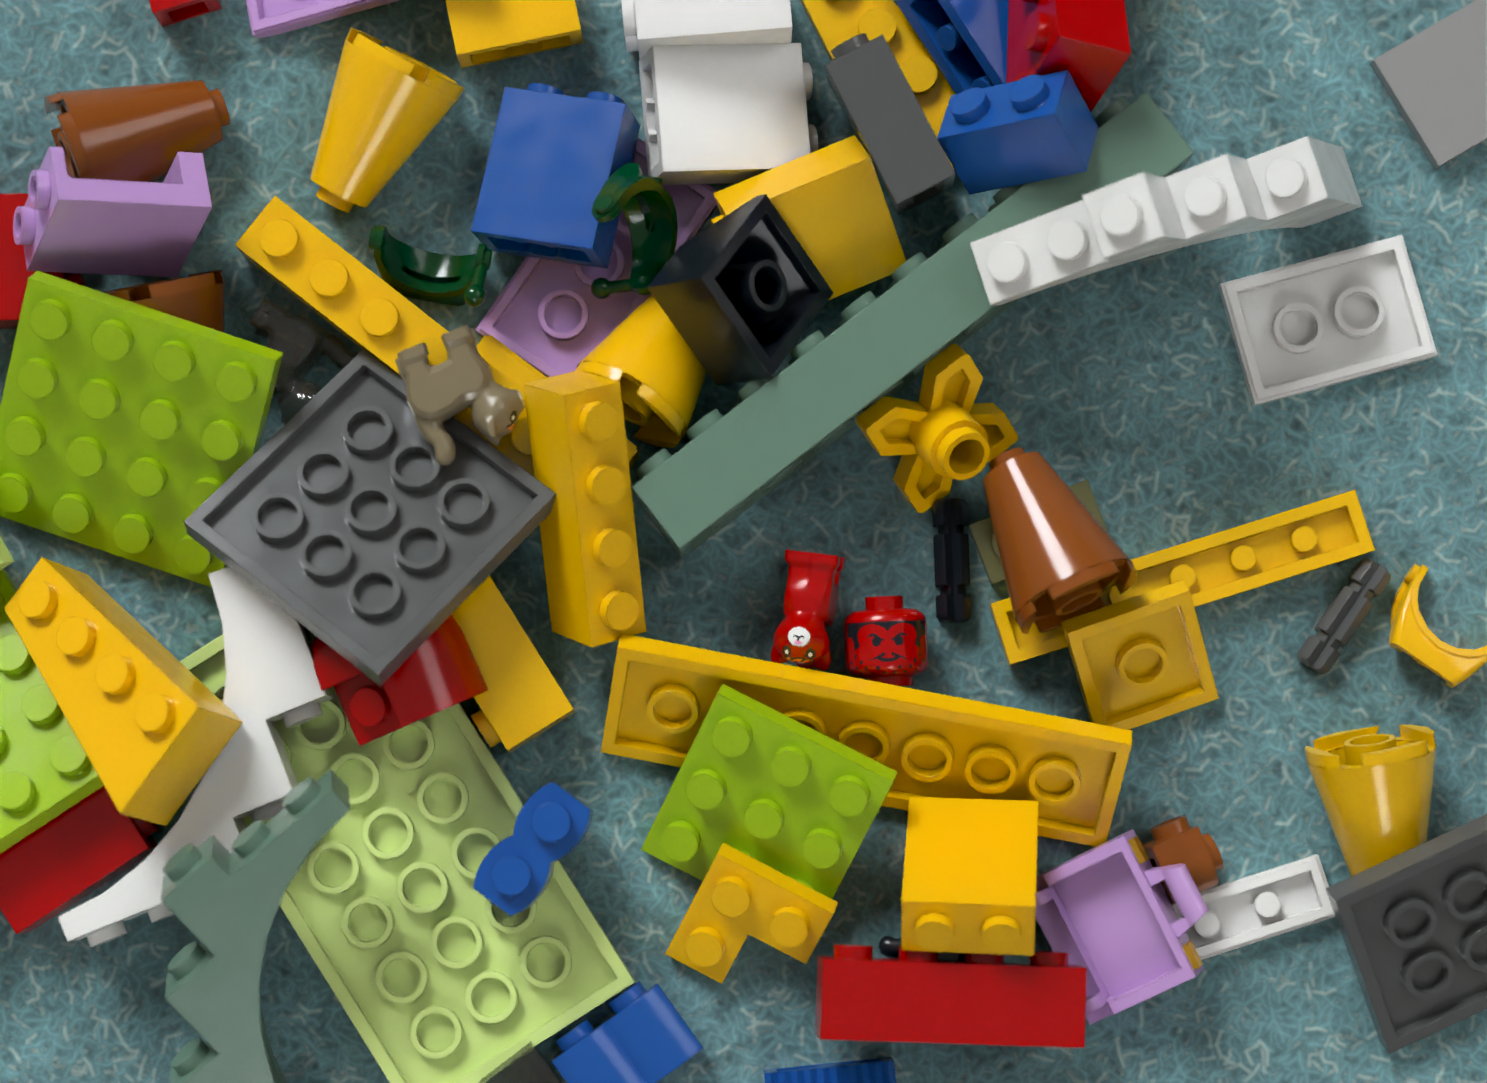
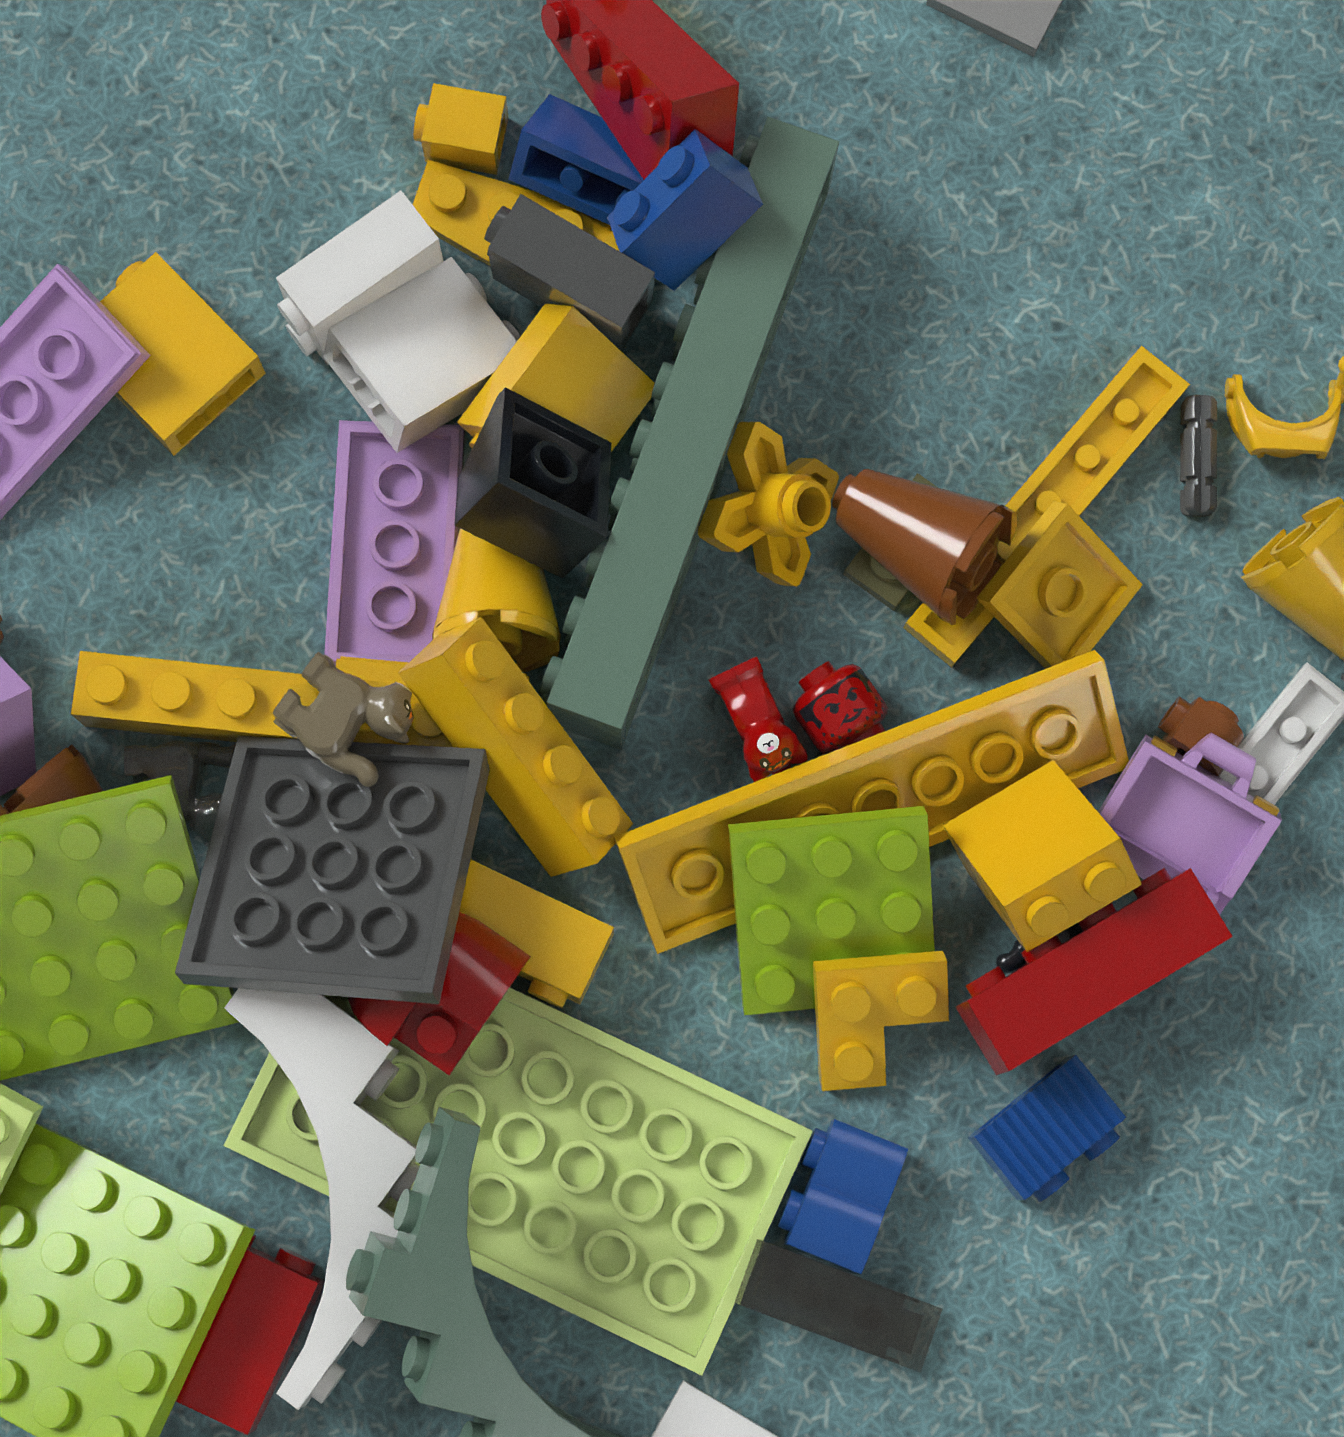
camera: 35 degrees left, 5 degrees down
yellow wedge [4,557,243,826] -> none
yellow cone [310,27,464,213] -> none
dark green helmet [368,225,492,307] -> none
blue brick [471,83,640,269] -> none
blue brick [474,782,593,916] -> none
dark green helmet [591,163,678,299] -> none
black axle [932,498,972,623] -> none
white arch [970,136,1362,306] -> none
white tile [1218,235,1438,406] -> none

